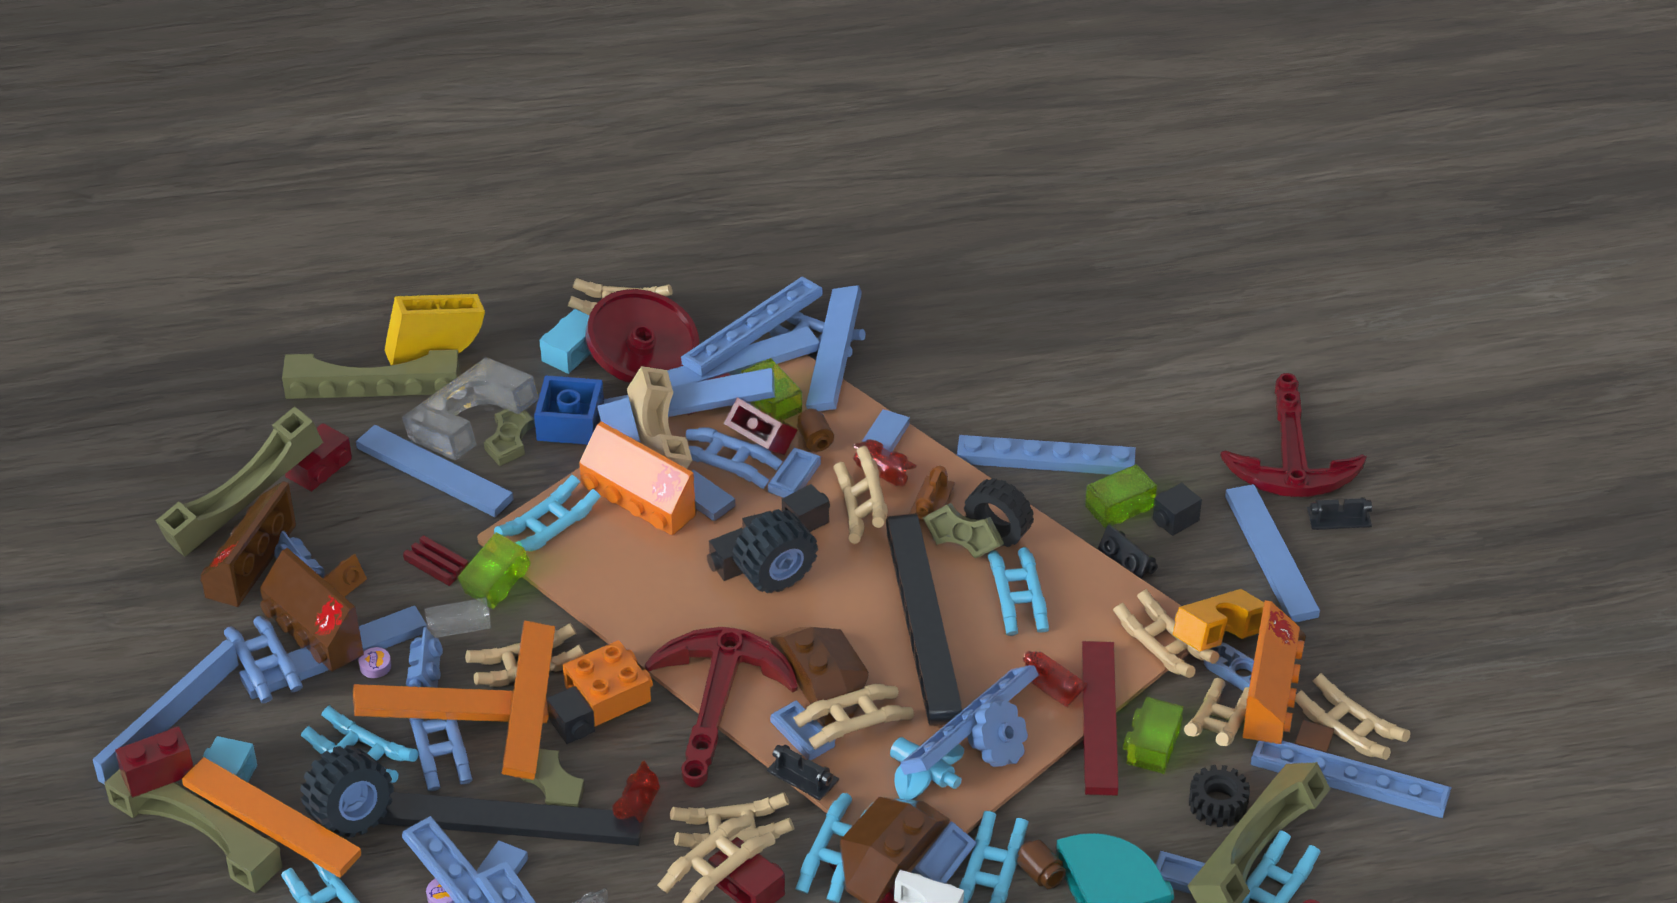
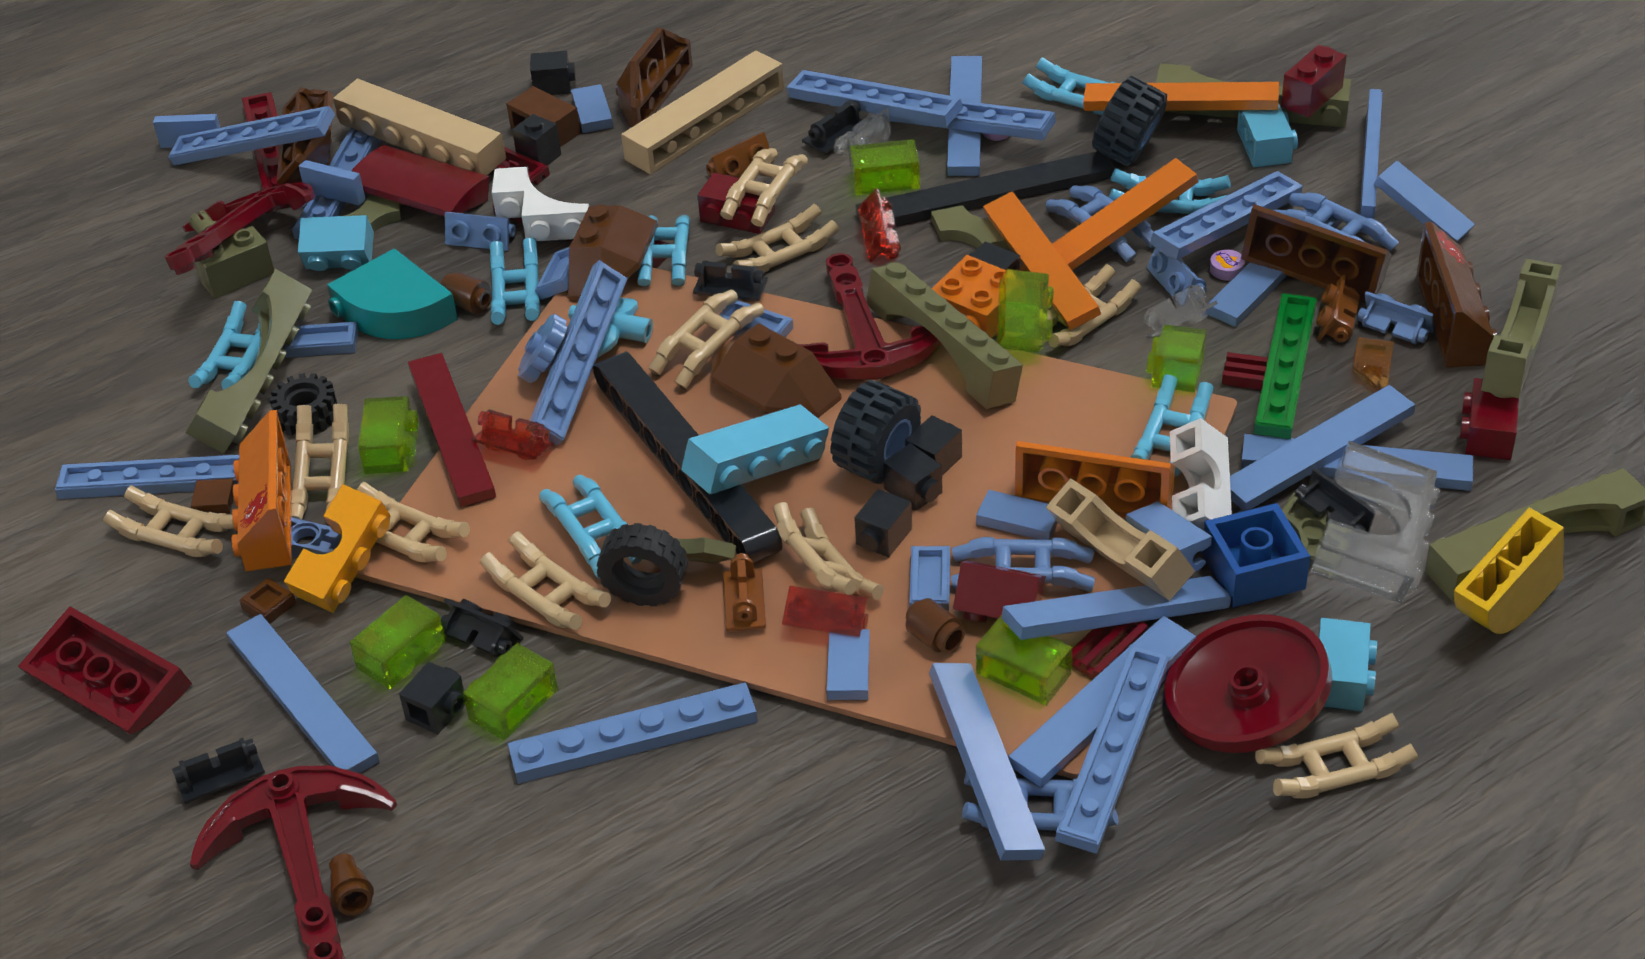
camera: 160 degrees right, 0 degrees up
none -> dark red slope [18,606,192,735]
none -> reddish brown cone [329,853,374,916]
none -> clear neon green brick [349,595,446,689]
none -> tan piece [479,531,611,630]
none -> medium azure brick [681,404,829,494]
none -> clear neon green brick [850,139,920,195]
none -> olive arch [866,262,1023,409]
none -> clear neon green brick [997,269,1054,352]
none -> medium blue plate [1150,171,1303,260]
none -> white arch [1170,418,1232,531]
none -> medium blue tile [1230,385,1416,511]
none -> green tile [1253,293,1317,439]
none -> black hinge [1294,468,1376,540]
none -> clear orange slope [1353,337,1394,391]
none -> medium blue tile [1374,161,1475,243]

